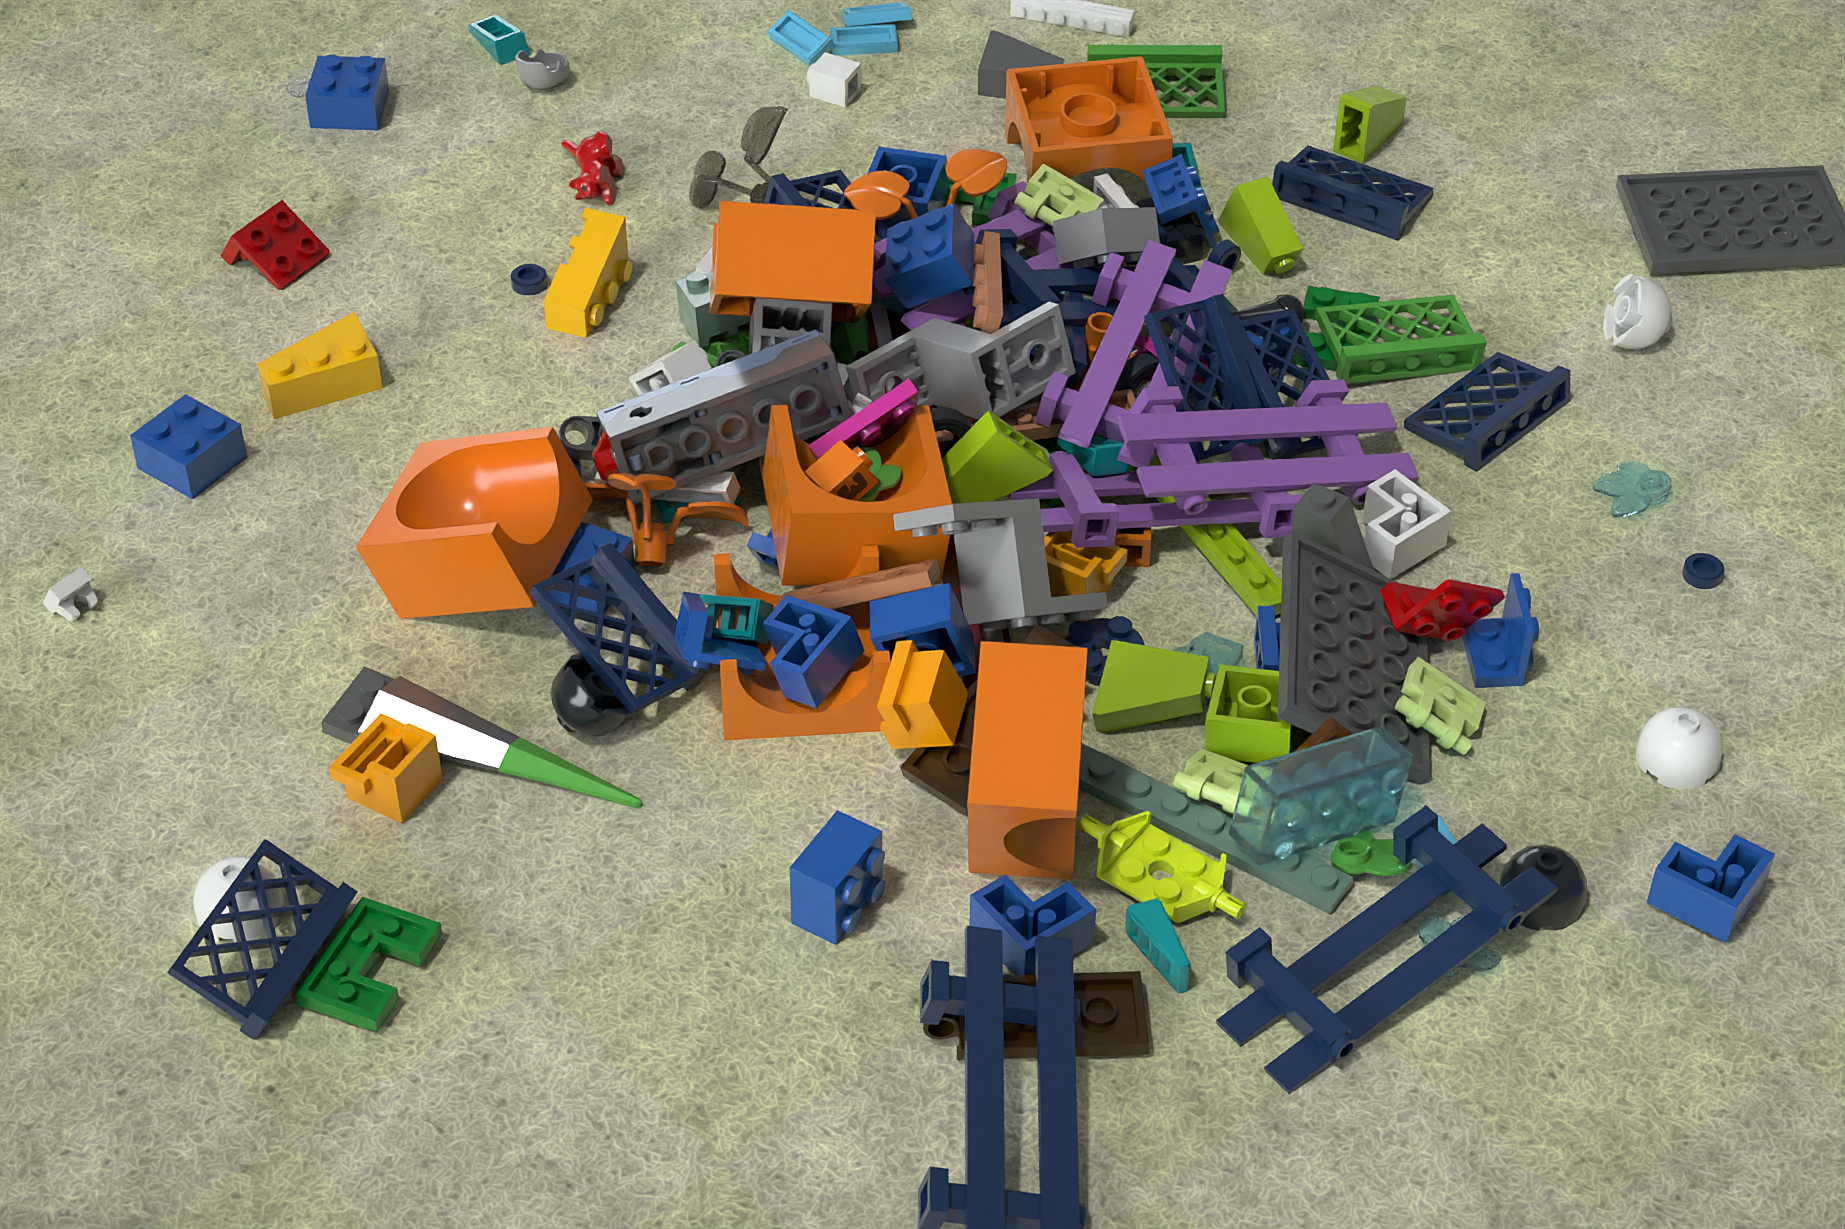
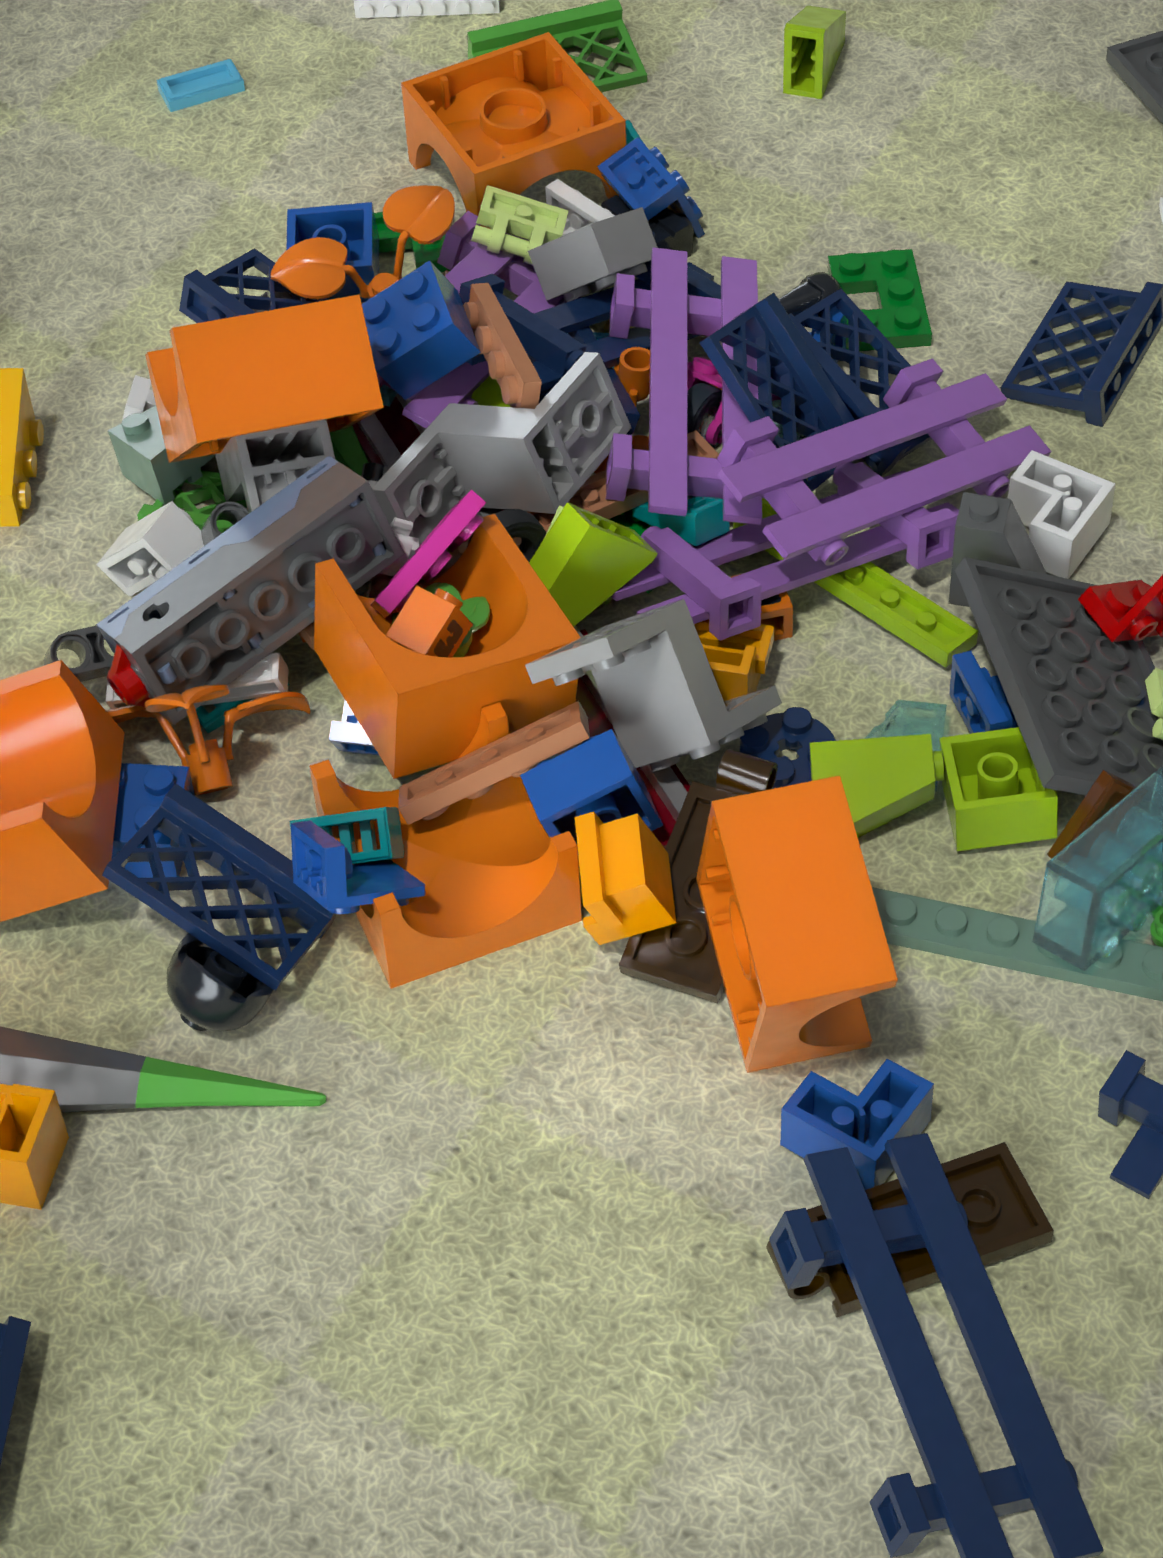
camera: 15 degrees left, 5 degrees up
green plate [295,897,442,1032] -> none
clear smoke plant [689,106,788,209] -> none
blue brick [763,595,865,708] -> none
medium azure tile [766,10,835,66] -> none
blue brick [789,810,885,945] -> none
white brick [807,52,861,107] -> none
medium azure tile [841,2,912,27] -> none
dark grey slope [978,30,1064,99] -> none
neon yellow plate [1078,811,1247,923] -> none
teal slope [1125,898,1190,994] -> none
yellowish green plate [1173,748,1277,816] -> none
dark blue tile [1207,239,1241,270] -> none
lime slope [1218,176,1303,274] -> none
dark blue fence [1272,145,1434,241] -> none
bright green fence [1314,295,1487,384] -> none

